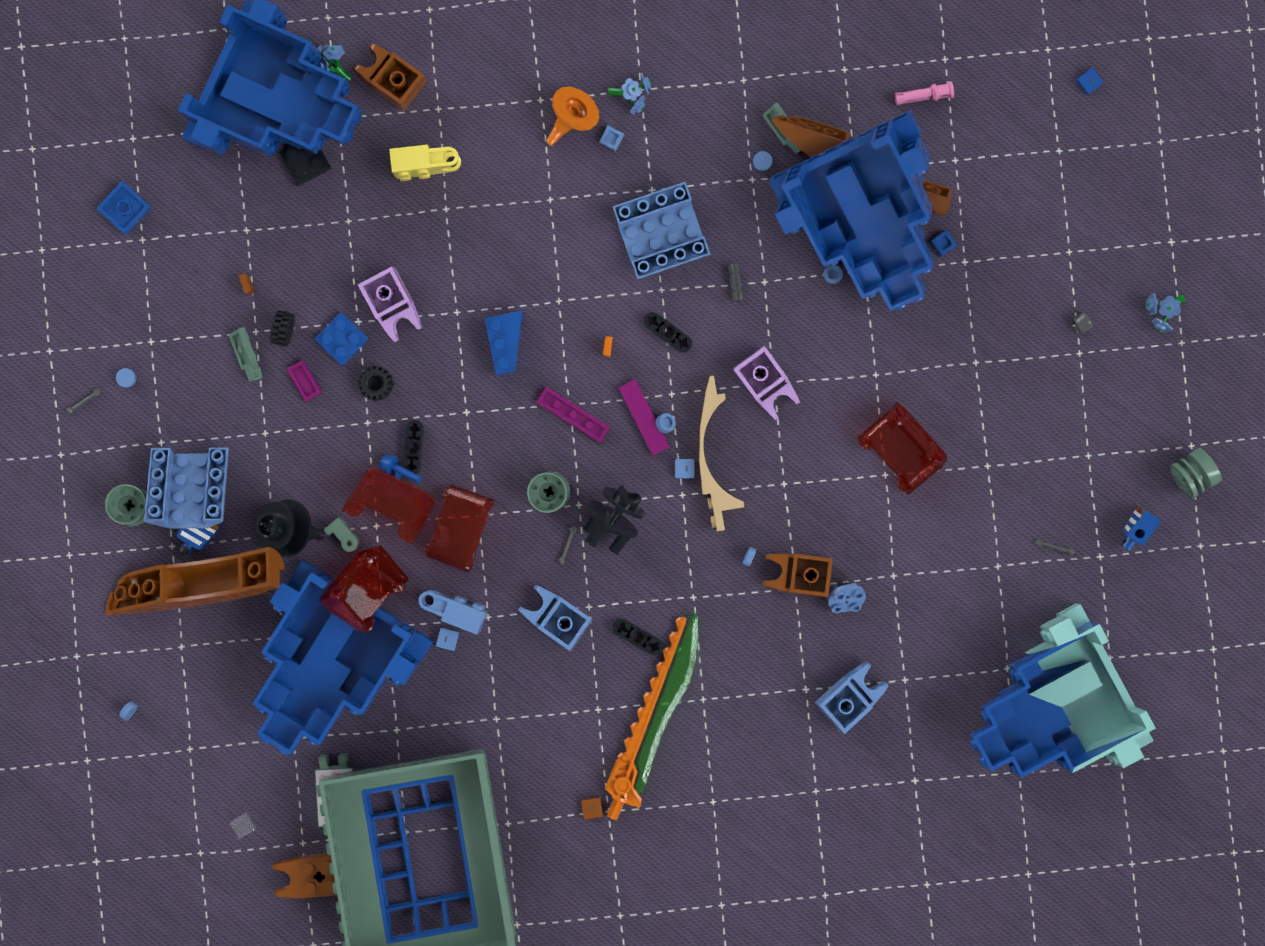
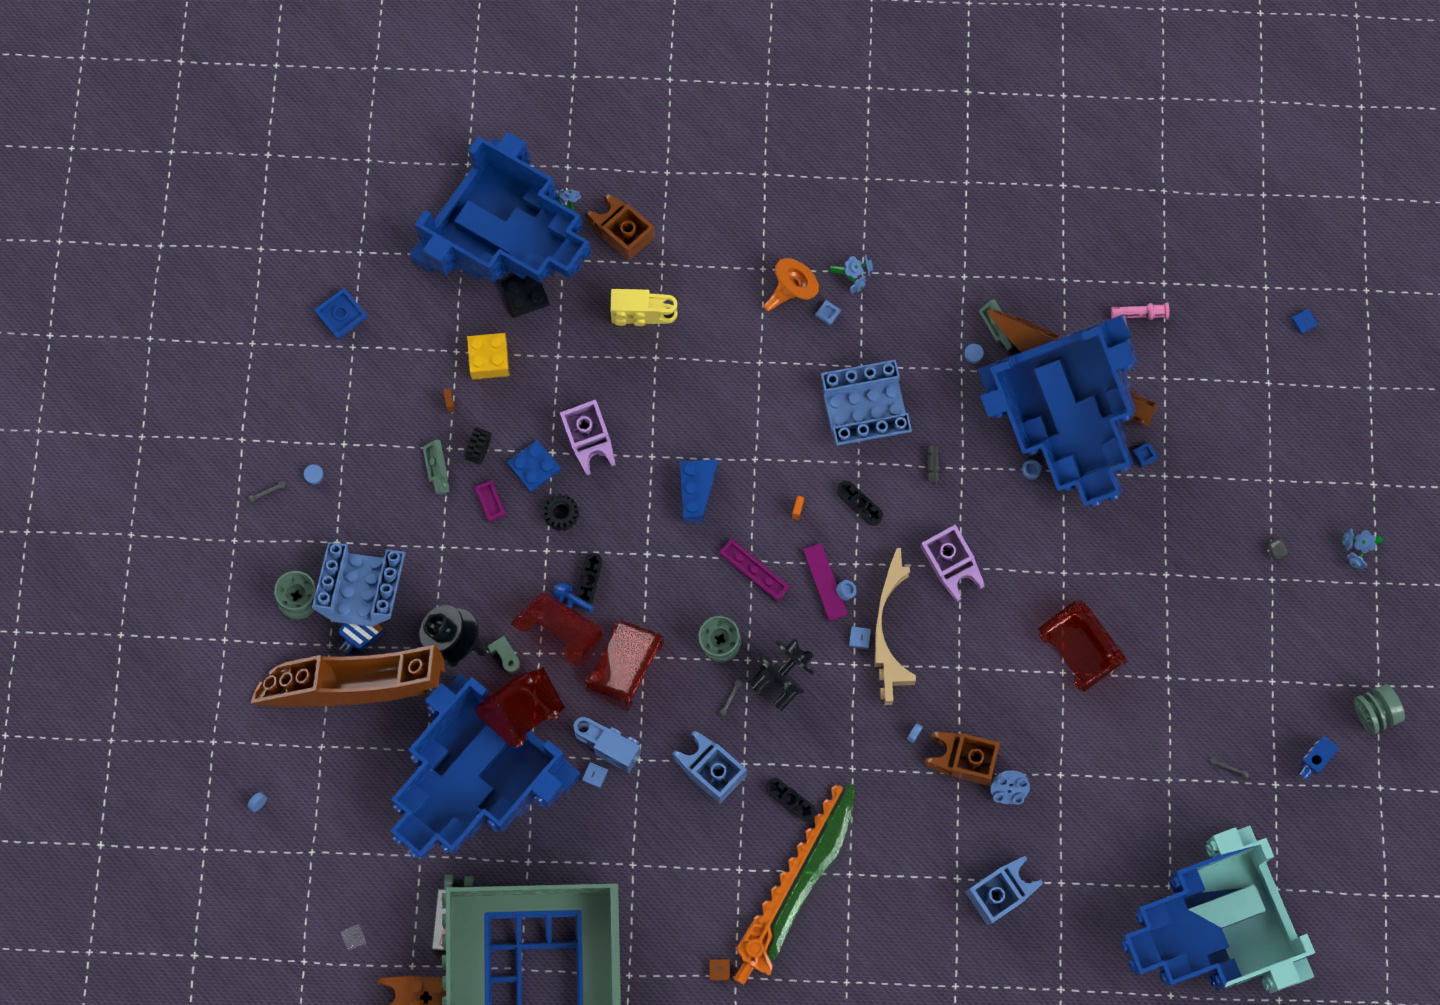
camera: 10 degrees right, 15 degrees down
none -> yellow brick [467,333,510,380]

